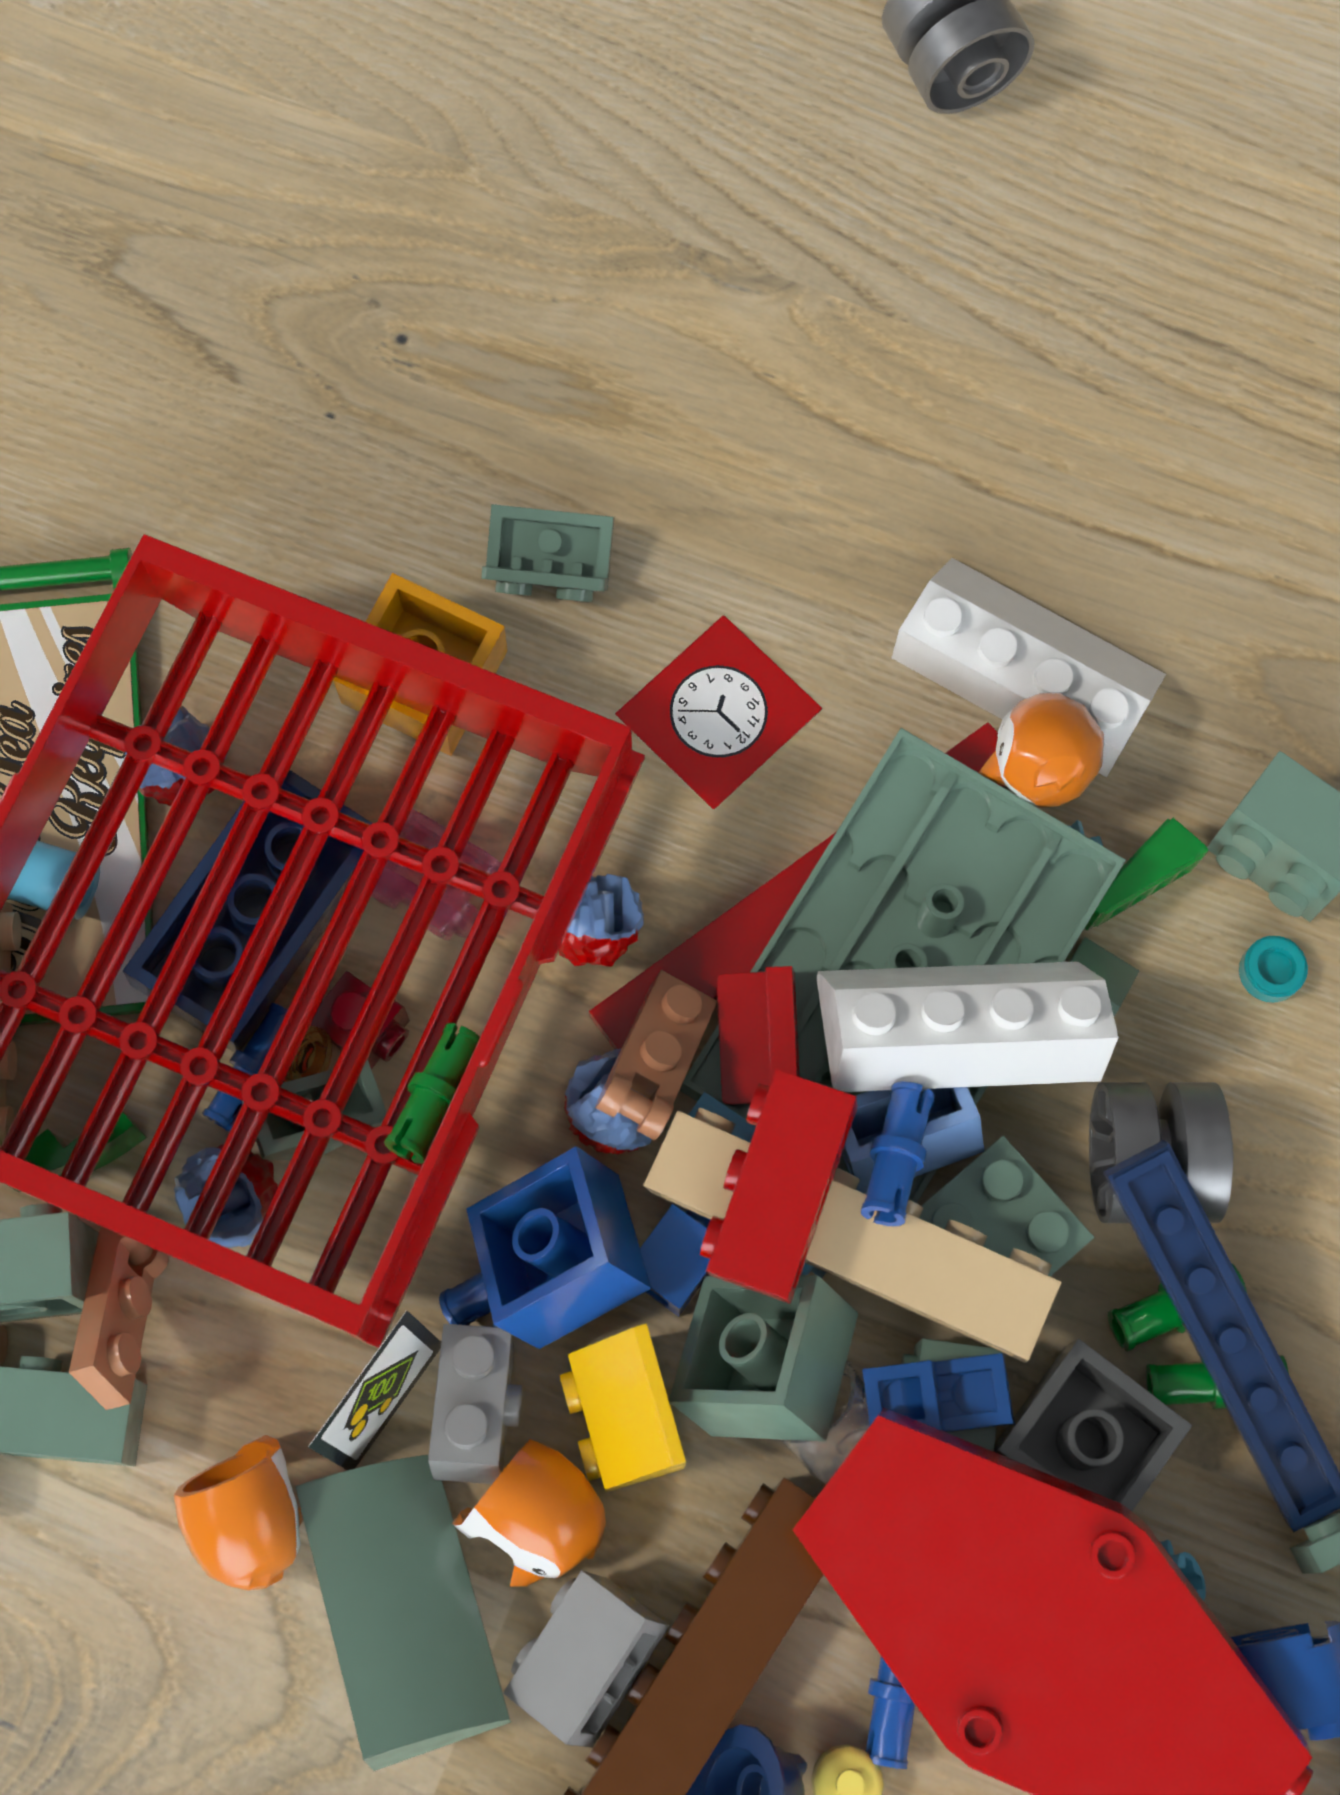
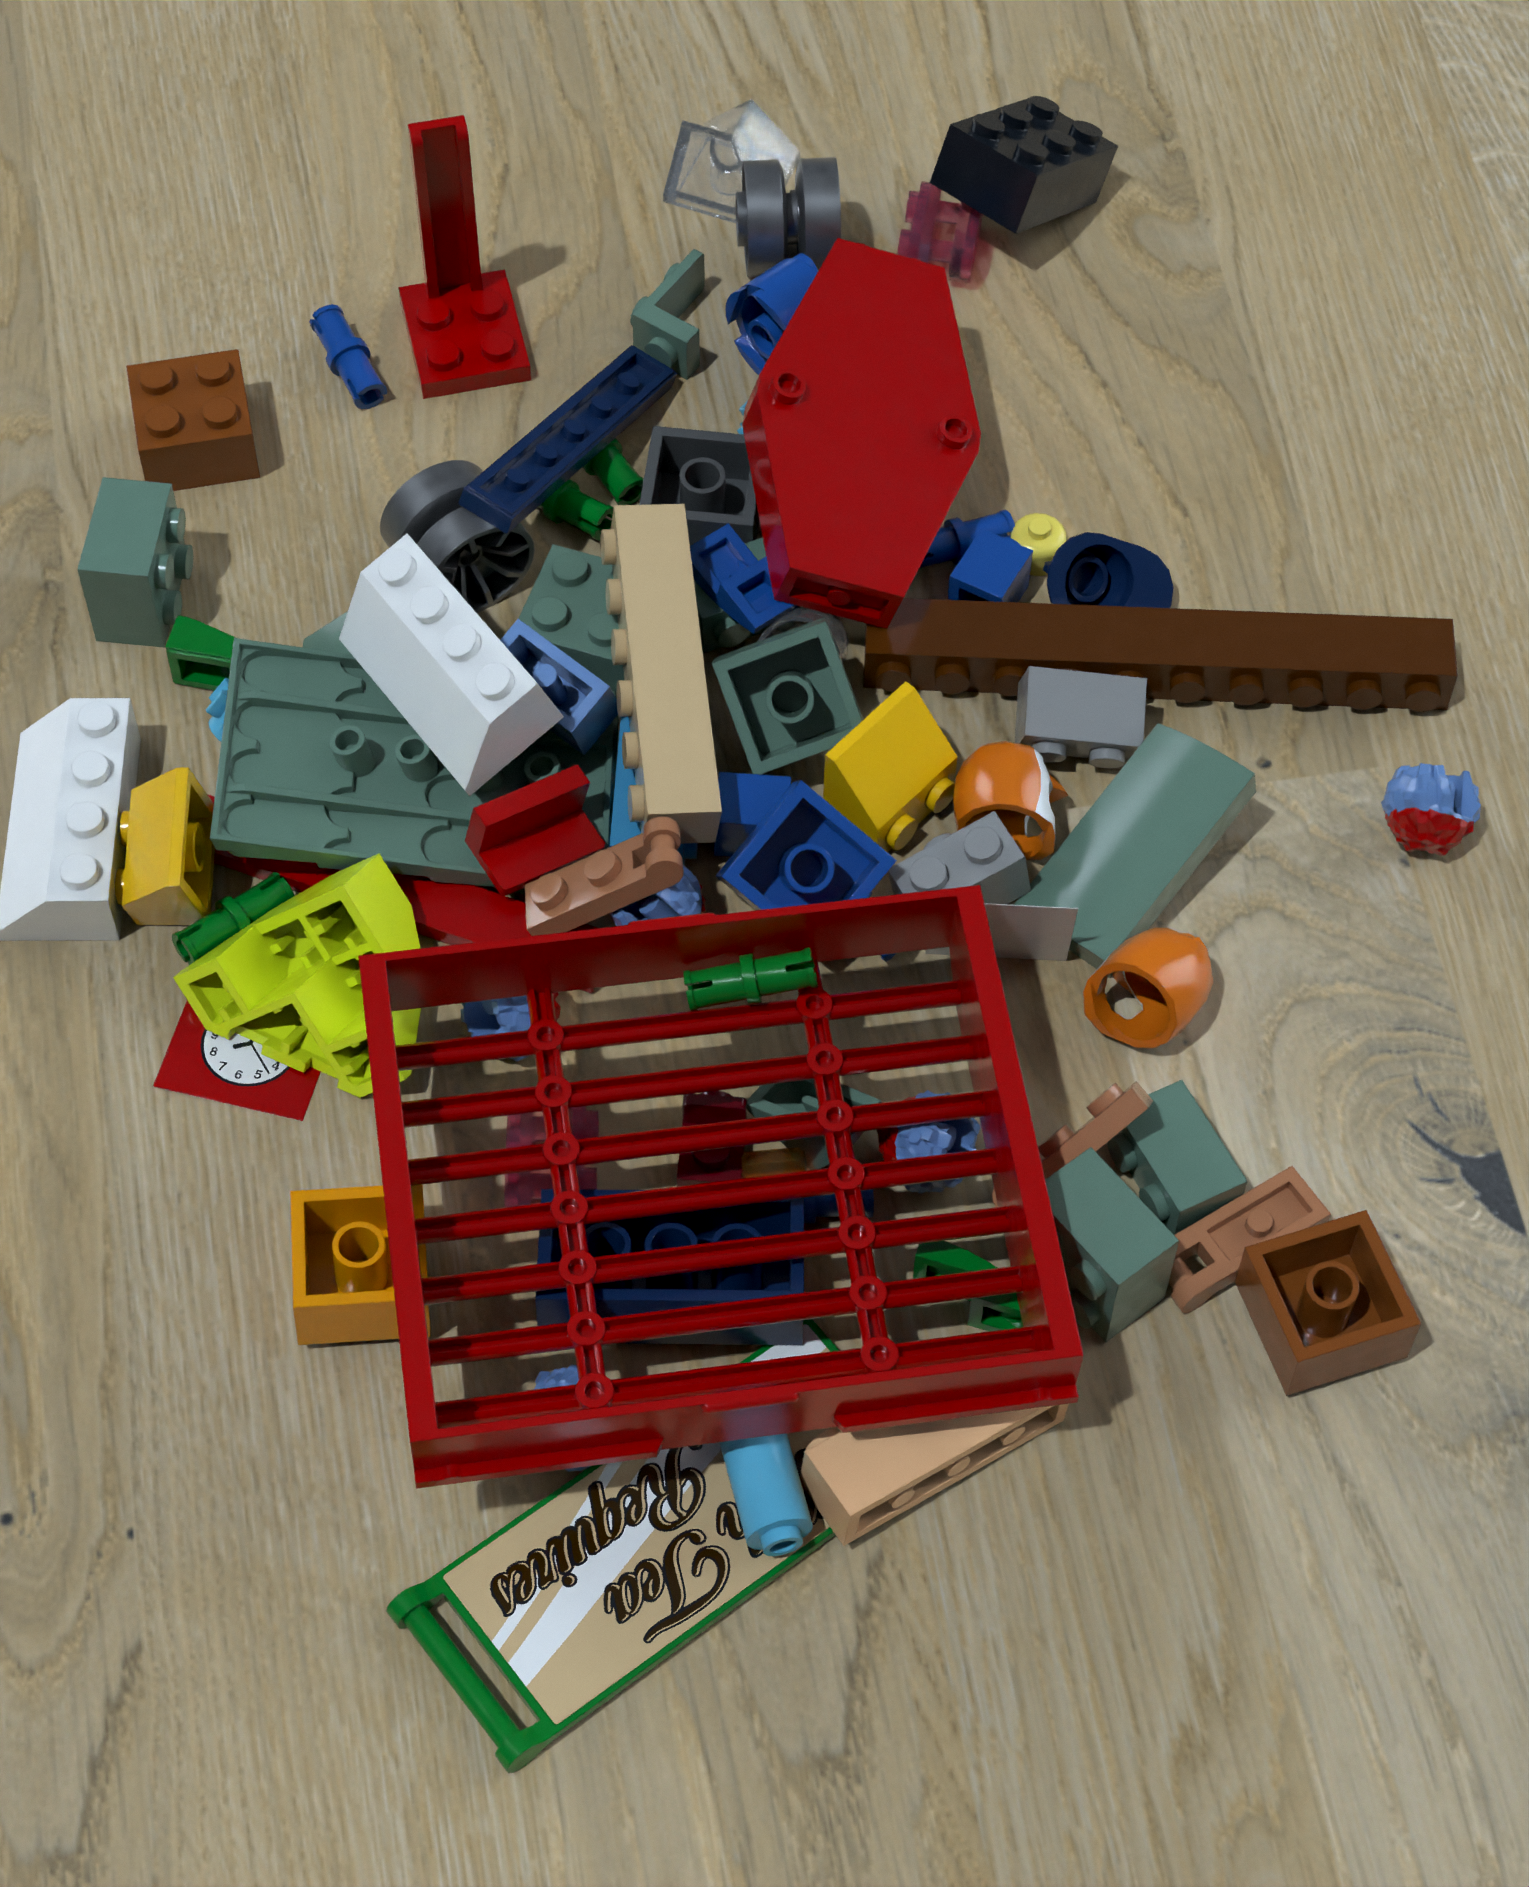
camera: 120 degrees left, 15 degrees down
sand green bracket [481,504,615,602] -> none
red brick [700,1069,858,1304] -> none
blue pin [861,1081,935,1227] -> none
orange piece [979,693,1104,808] -> none
teal tile [1239,936,1308,1003] -> none
none -> yellow slope [115,767,215,925]
none -> green pin [172,872,295,965]
none -> neon yellow brick [173,853,421,1098]
none -> blue brick [948,528,1033,602]

